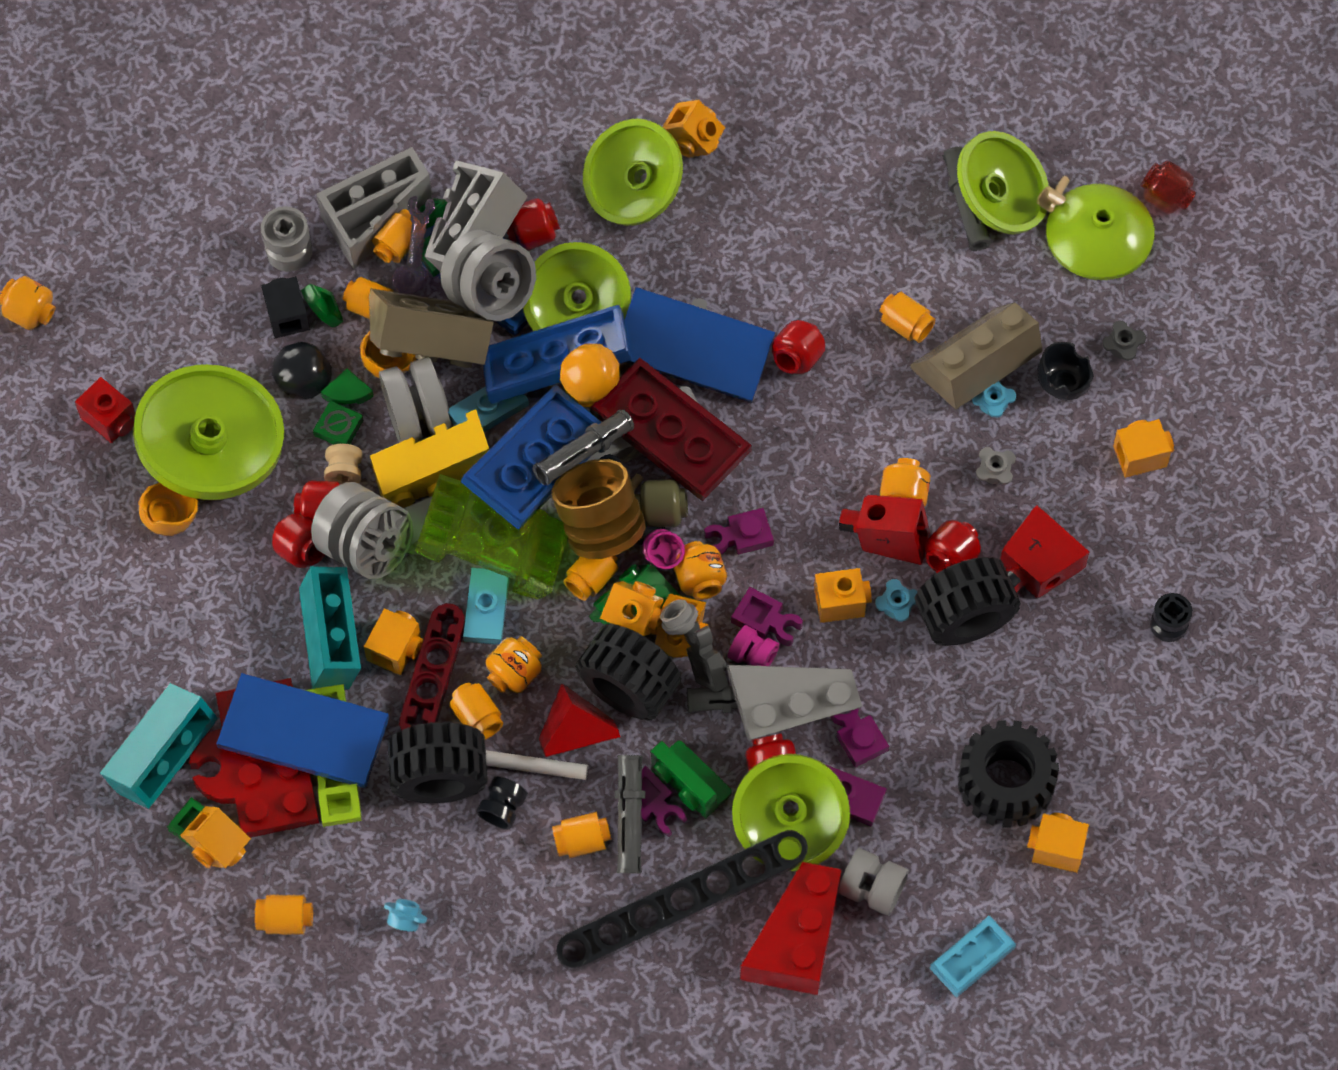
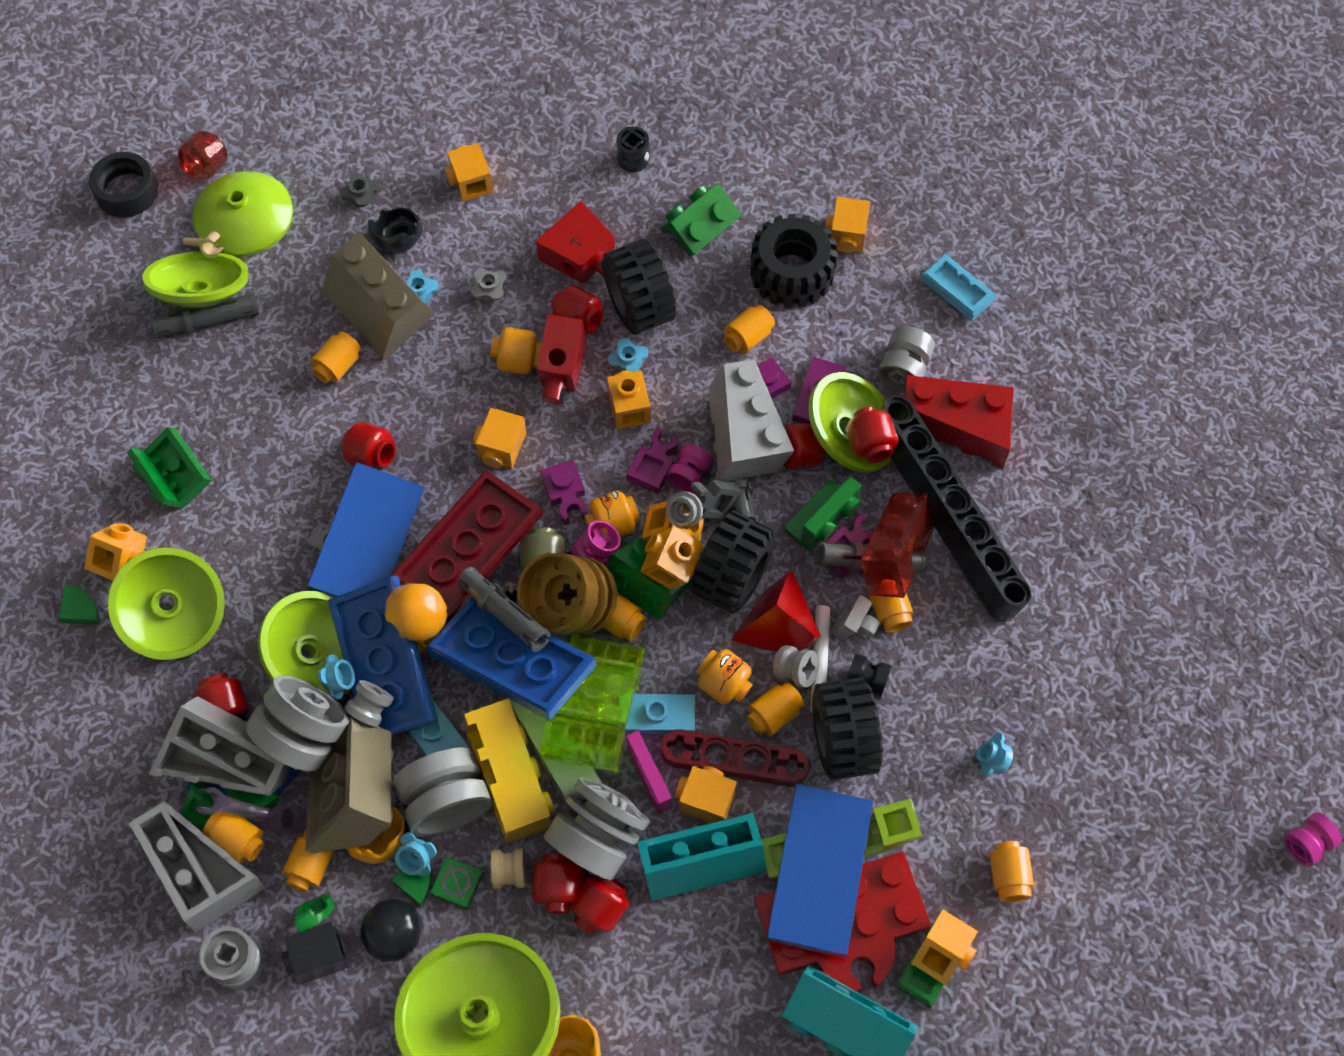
camera: 95 degrees left, 0 degrees up
none -> green tile [59,584,100,625]
none -> black tyre [89,152,158,217]
none -> green bracket [126,427,212,509]
none -> medium azure plate [318,654,355,700]
none -> light grey wheel [344,680,393,727]
none -> medium azure plate [395,832,437,876]
none -> light orange brick [473,408,527,469]
none -> dark pink tile [625,730,672,814]
none -> green bracket [660,183,742,257]
none -> light orange brick [724,305,775,354]
none -> light grey wheel [773,645,819,688]
none -> light grey tile [830,594,880,640]
none -> red head [846,407,899,463]
none -> clear red arch [861,492,934,598]

